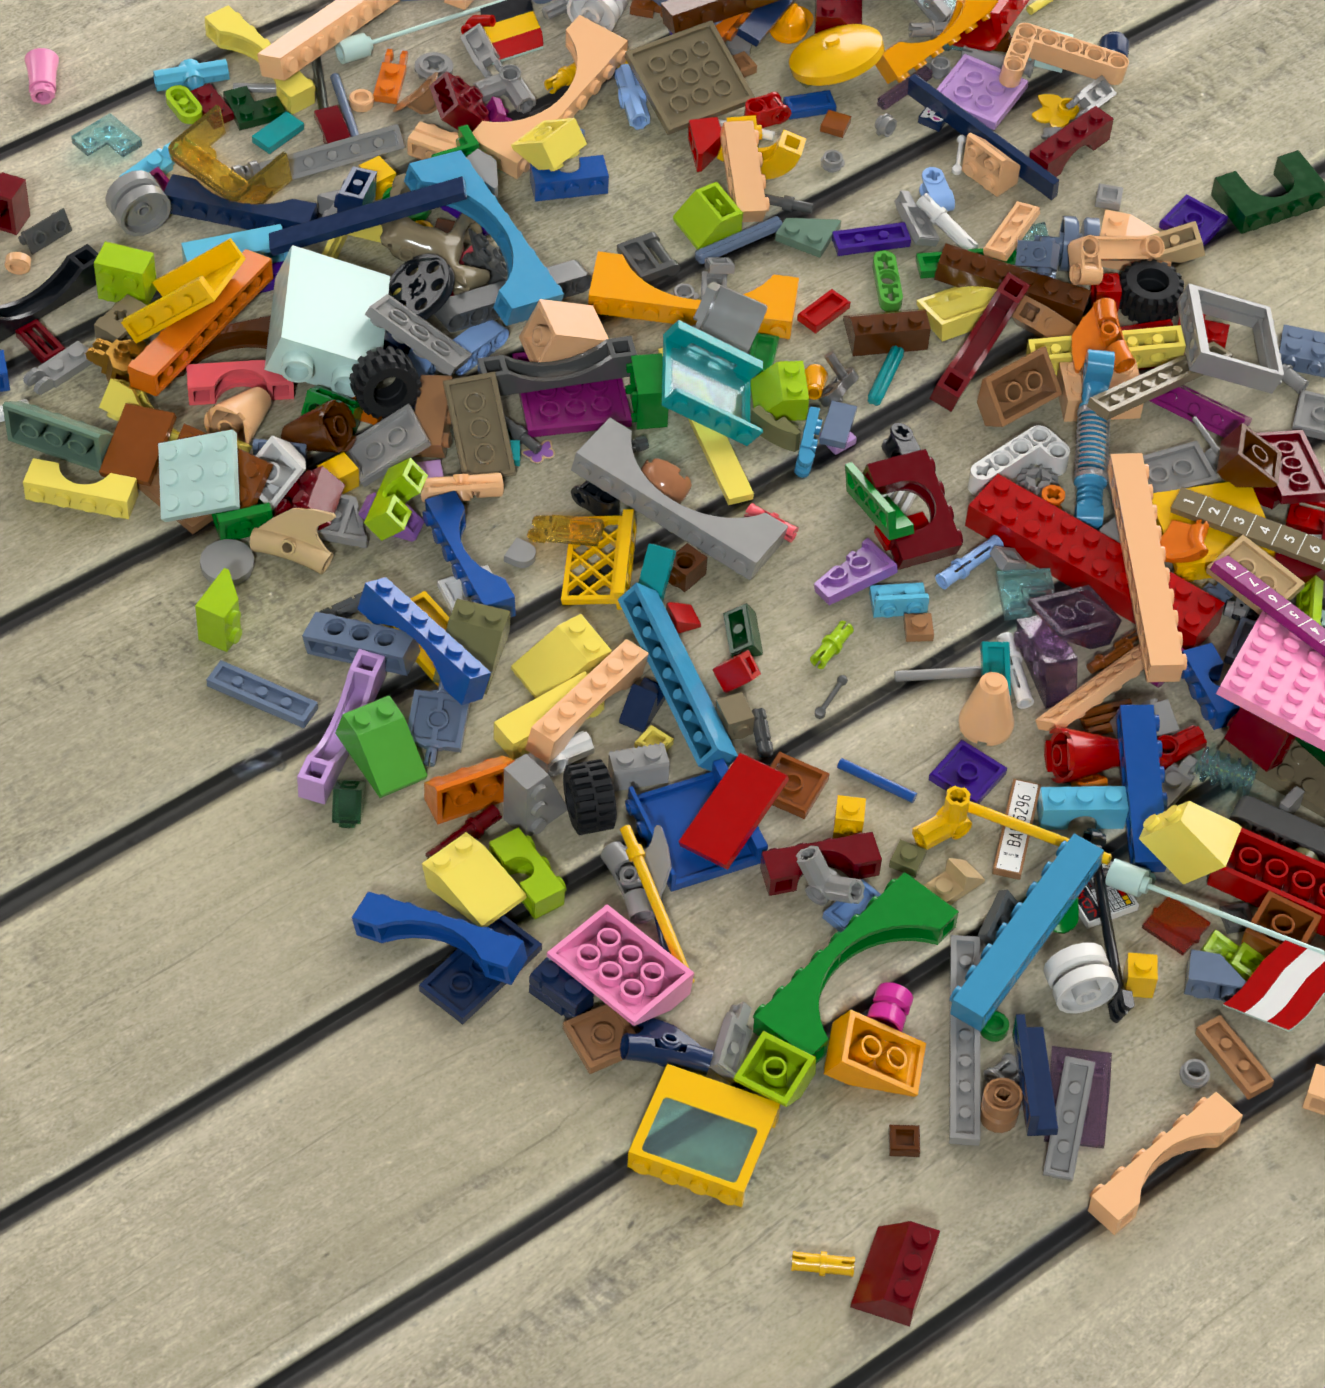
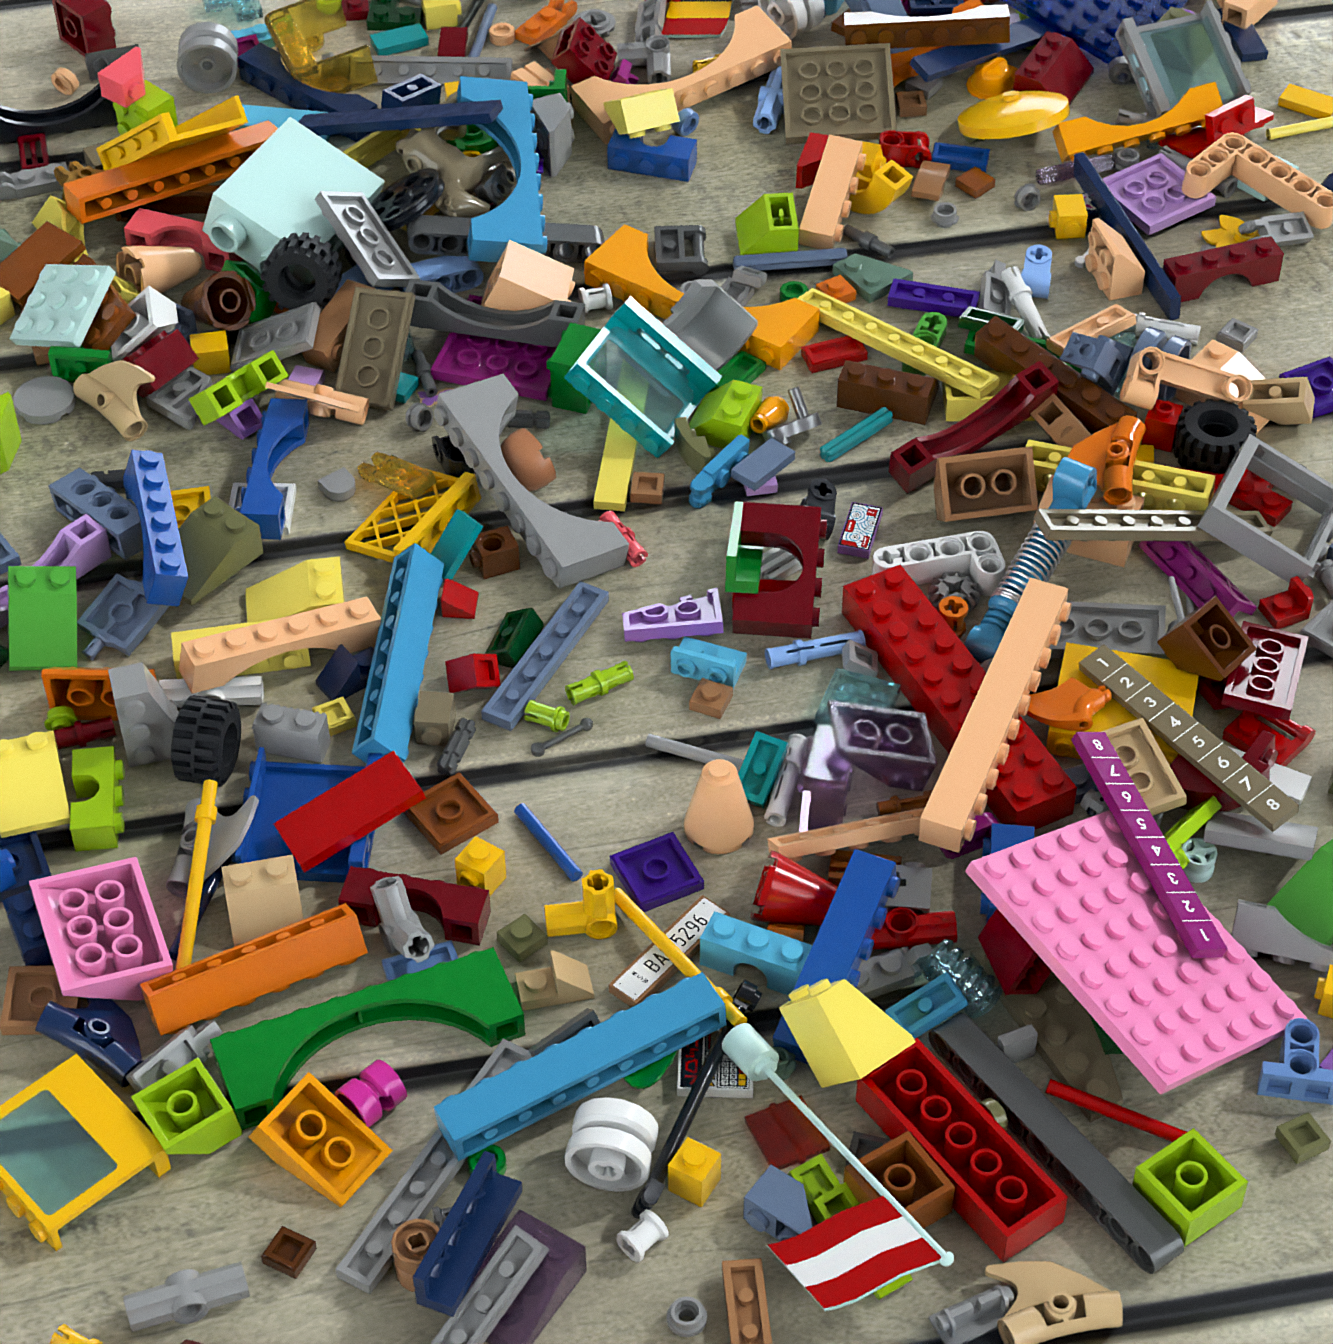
camera: 30 degrees right, 5 degrees down
none -> lime plate [44,706,77,731]
none -> coral slope [98,46,146,108]
none -> light grey piece [123,1261,250,1332]
none -> orange brick [139,903,368,1036]
none -> tan slope [221,854,304,947]
none -> light grey plate [405,402,434,432]
none -> sand blue plate [481,581,609,731]
none -> lime pin [524,700,570,733]
none -> white bush [578,283,613,314]
none -> white bush [616,1209,669,1262]
none -> medium nougat tile [630,472,665,504]
none -> green tile [779,281,809,302]
none -> light yellow tile [797,288,999,400]
none -> orange plate [816,274,856,303]
none -> tile [837,502,883,559]
none -> dark azure hinge [885,972,969,1039]
none -> medium nougat slope [911,160,951,201]
none -> dark green tile [958,306,1025,333]
none -> yellow brick [1048,194,1088,239]
none -> white pin [1125,312,1201,345]
none -> red bracket [1258,576,1314,629]

